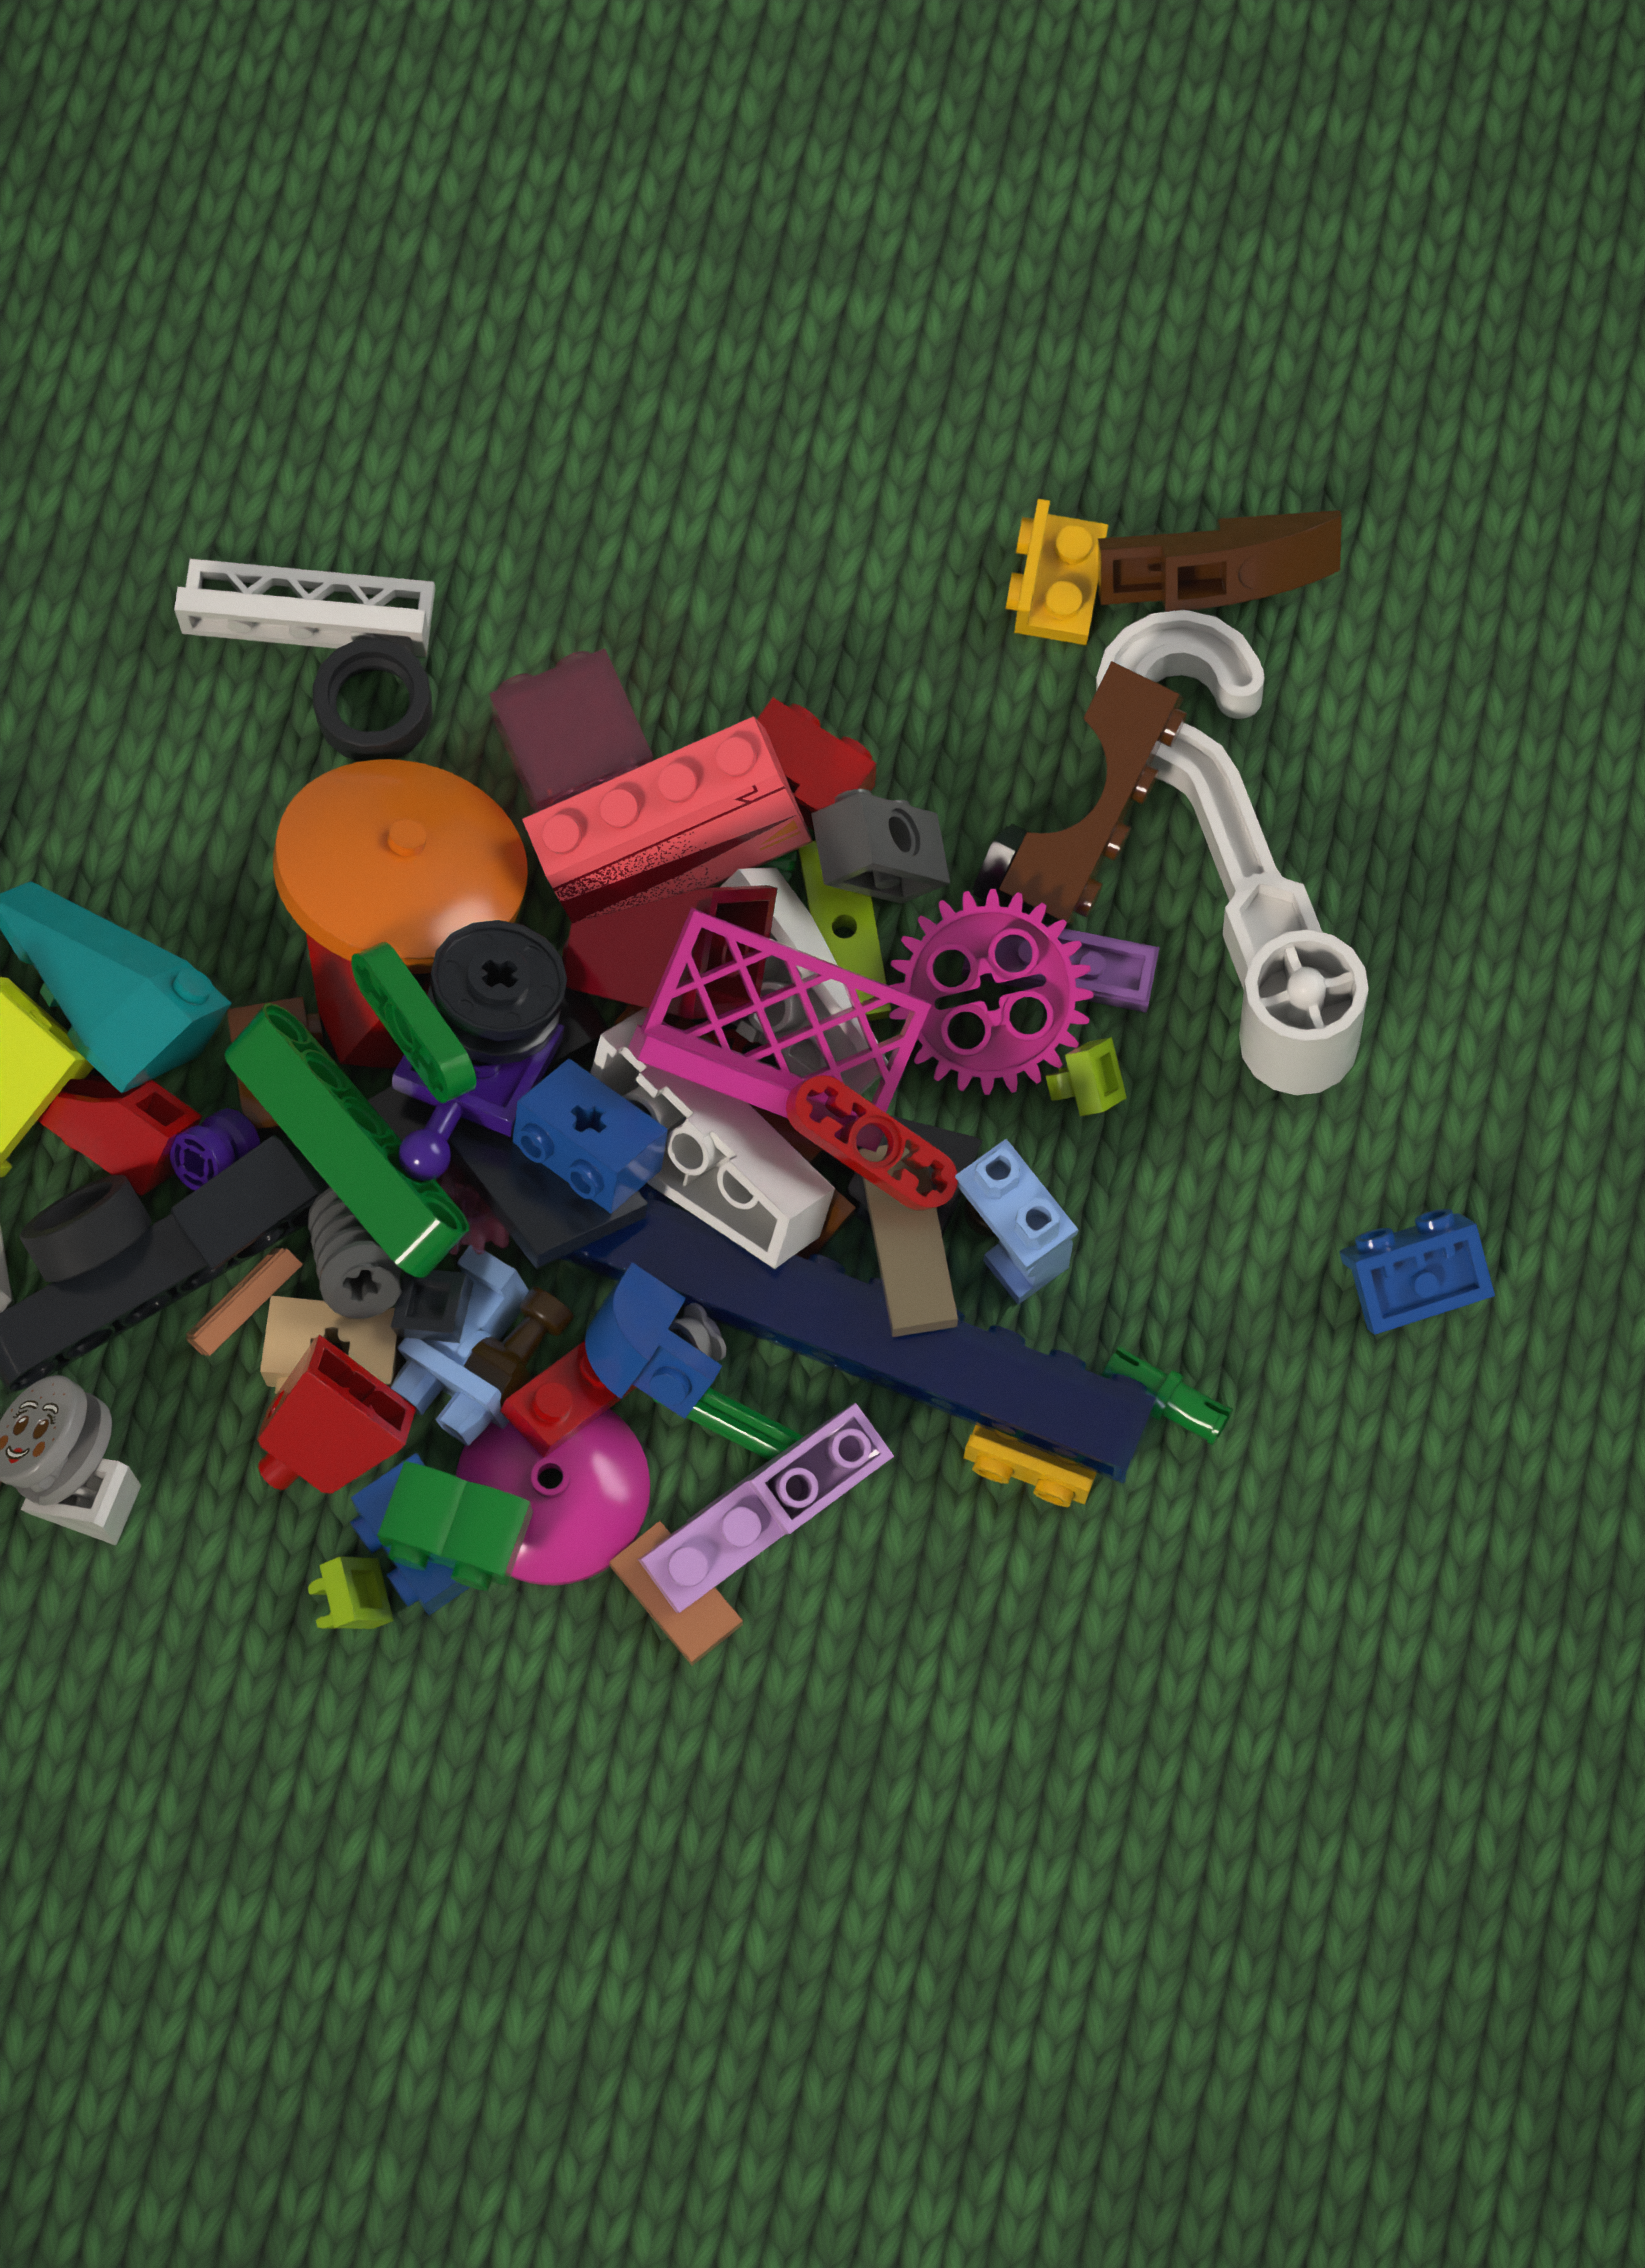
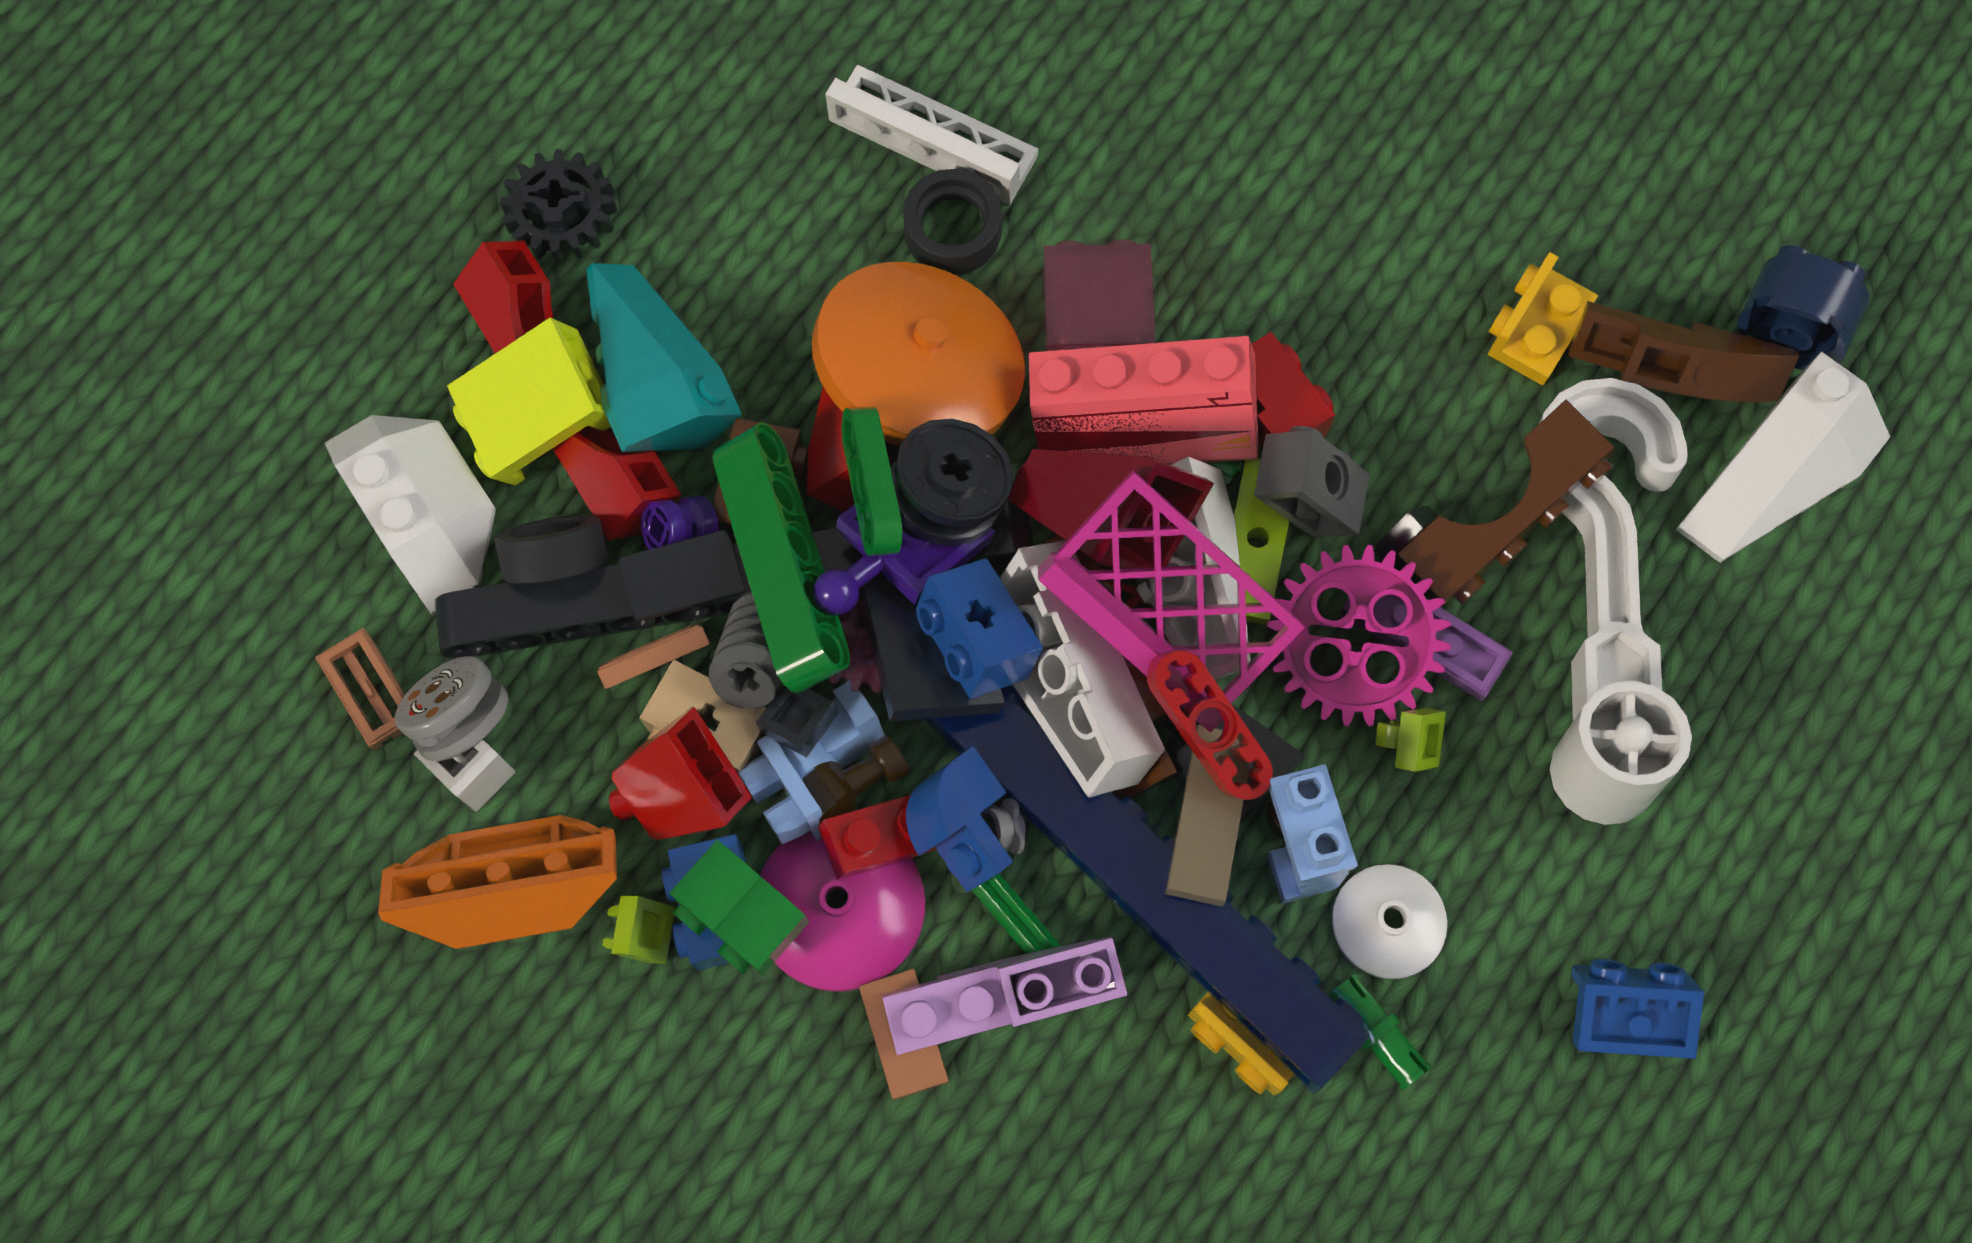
camera: 25 degrees right, 0 degrees up
none -> orange wedge [378,815,617,949]
none -> white dish [1332,864,1447,979]
none -> white wedge [1676,352,1890,563]
none -> dark blue brick [1737,245,1869,370]

